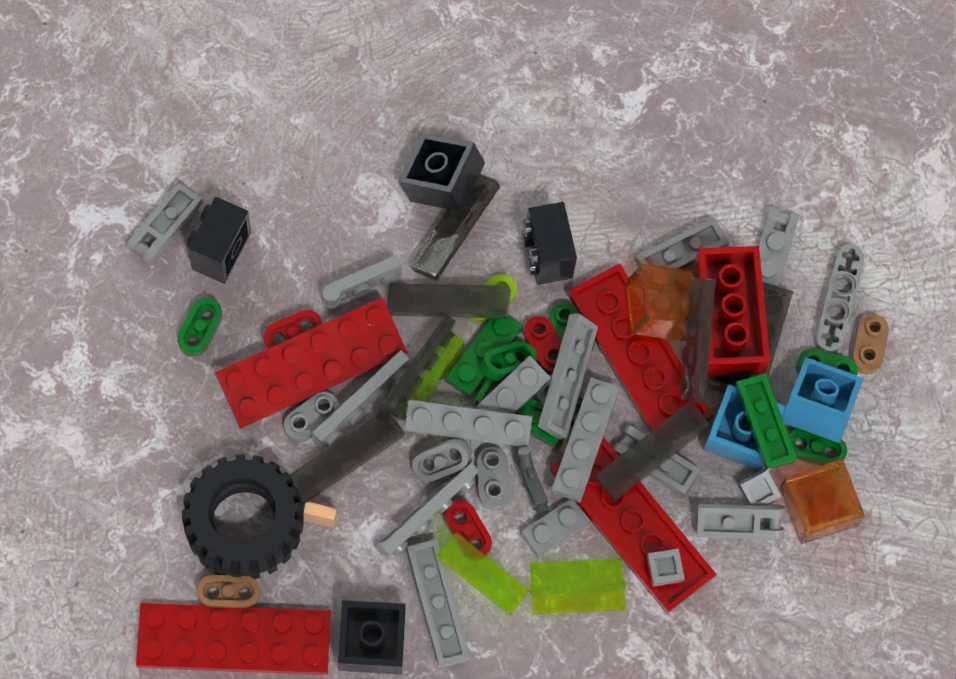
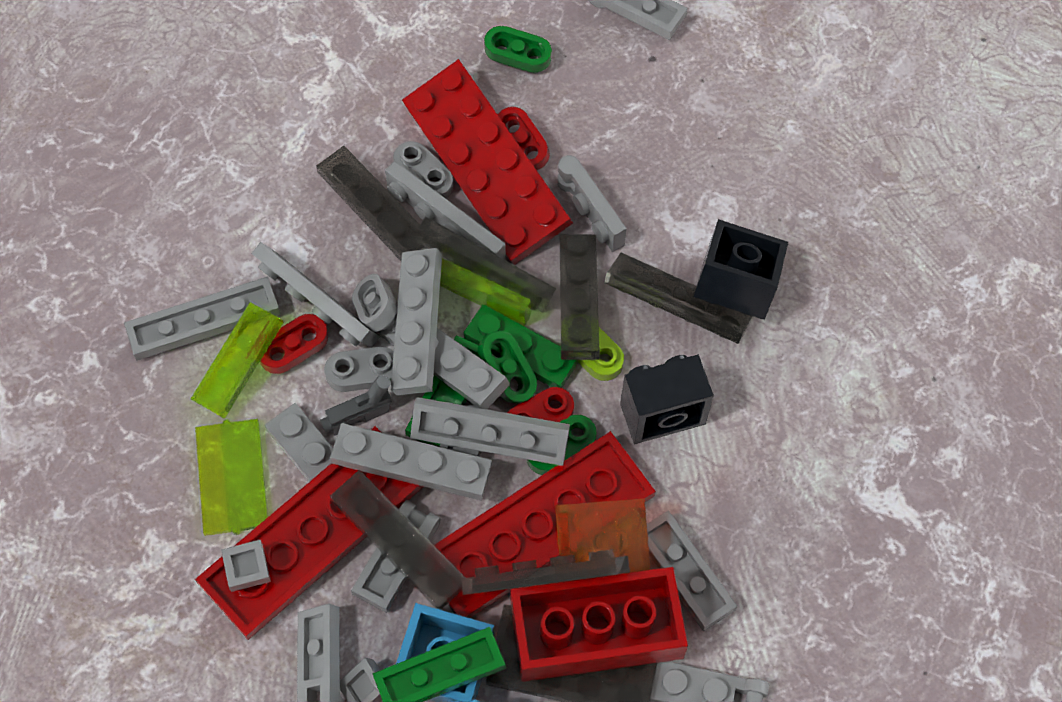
camera: 90 degrees right, 5 degrees down
red plate [136,603,331,675] -> none
black tyre [182,454,304,579] -> none
black brick [186,196,251,284] -> none
medium nougat plate [197,575,261,608] -> none
light nougat tile [303,502,337,528] -> none
black brick [338,600,406,674] -> none

